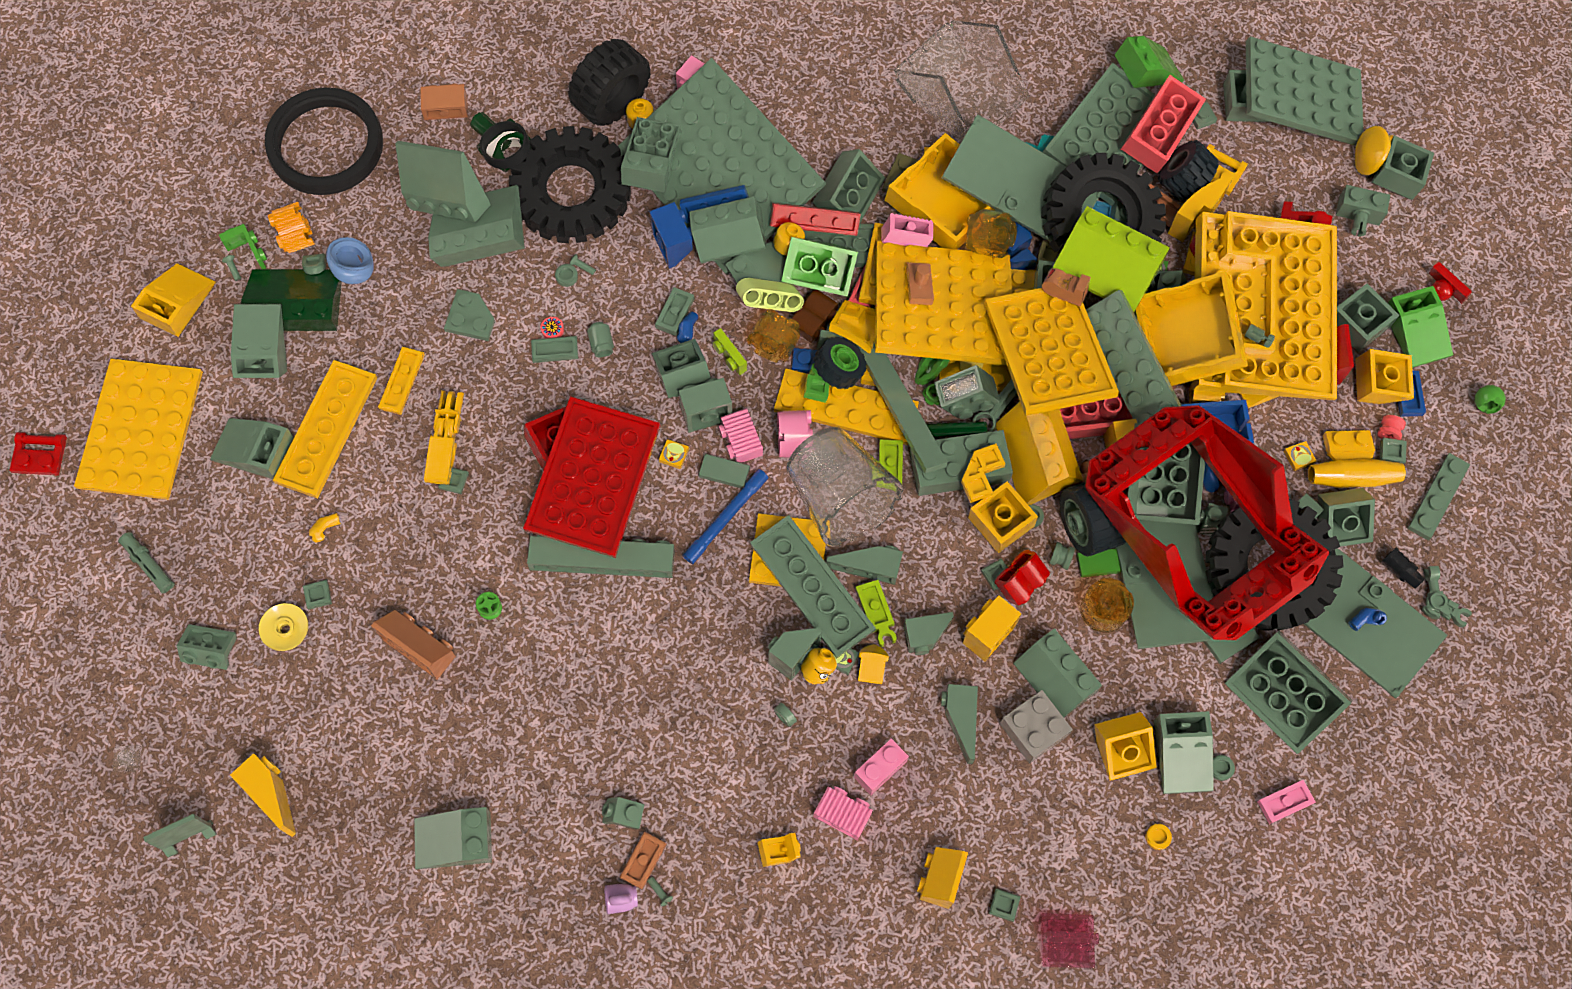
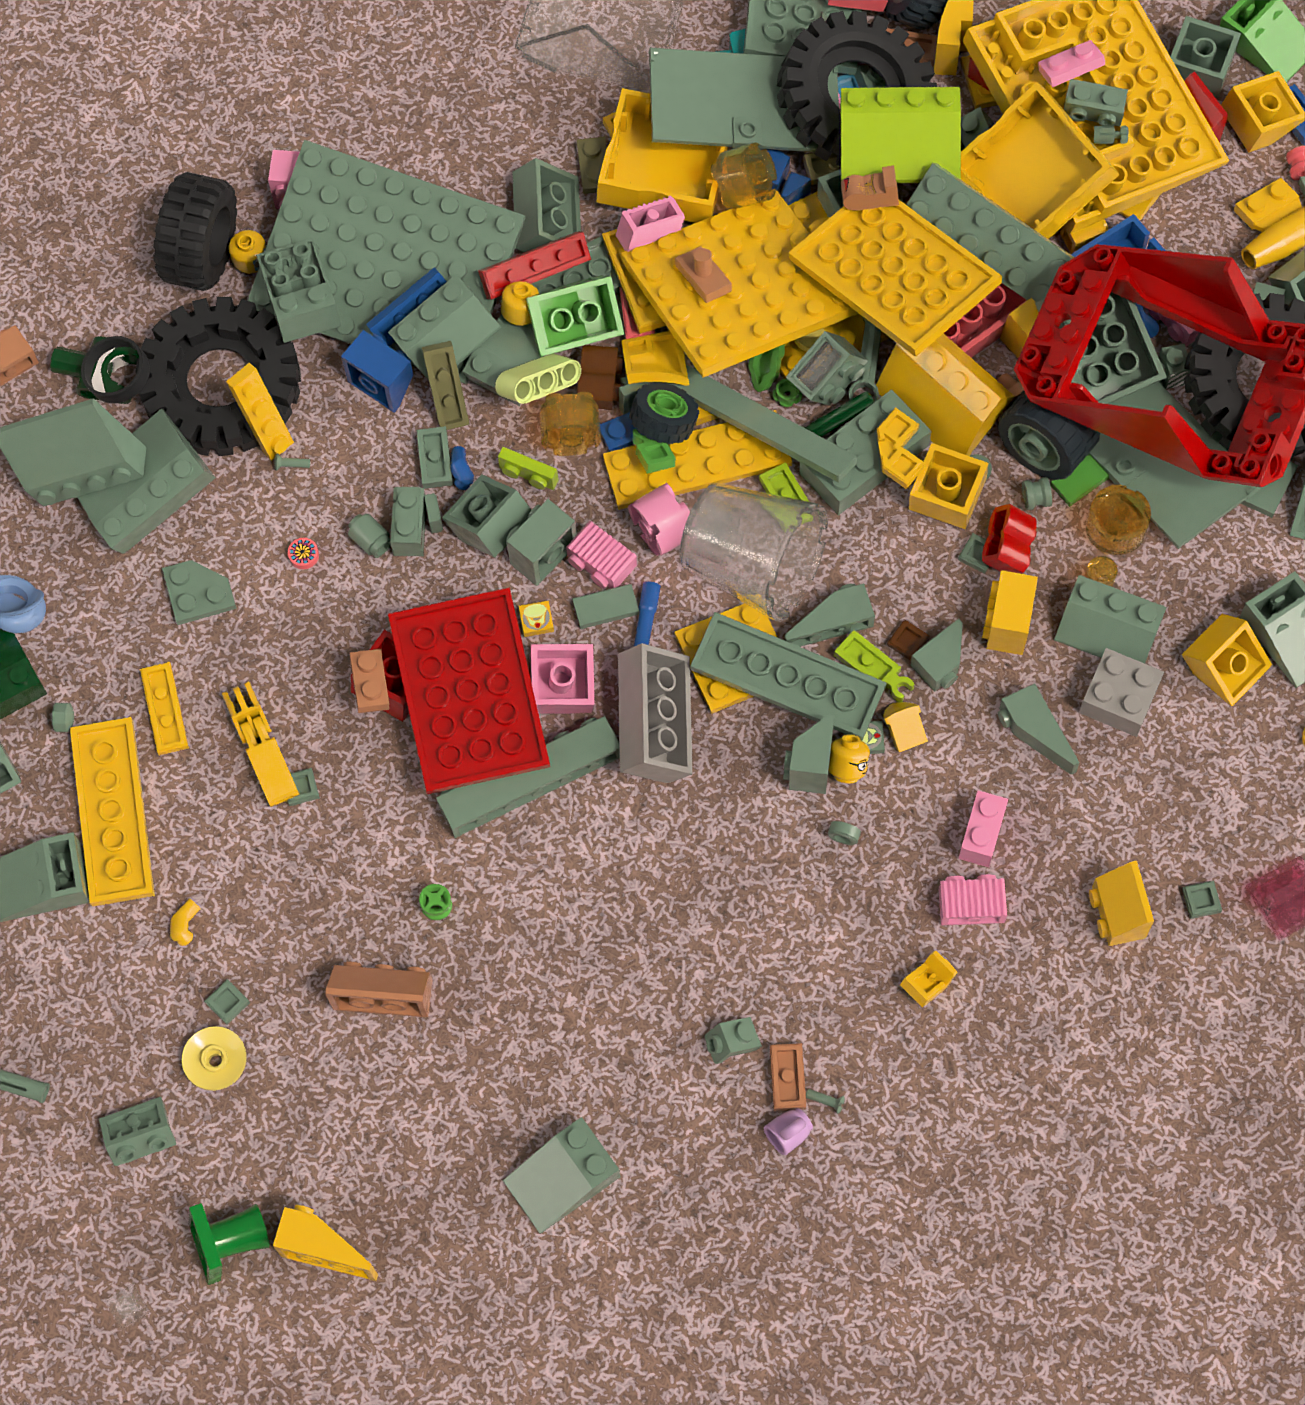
camera: 25 degrees left, 0 degrees up
sand green flag [143,814,217,858] -> none
sand green tile [531,336,579,363] -> none
sand green tile [555,264,578,287] -> none
tile [1283,441,1316,471] -> none
none -> sand green tile [52,703,74,732]
none -> green plant [188,1203,270,1285]
none -> yellow plate [226,363,294,461]
none -> nougat plate [350,649,389,713]
none -> sand green brick [390,487,426,556]
none -> olive plate [421,341,470,430]
none -> sand green tile [424,493,443,533]
none -> bright pink brick [529,644,594,714]
none -> light grey brick [618,643,693,783]
none -> reddish brown tile [887,619,930,661]
none -> bright pink plate [1038,40,1105,87]
none -> sand green bracket [1064,79,1128,126]
none -> clear yellow wheel [1085,556,1118,587]

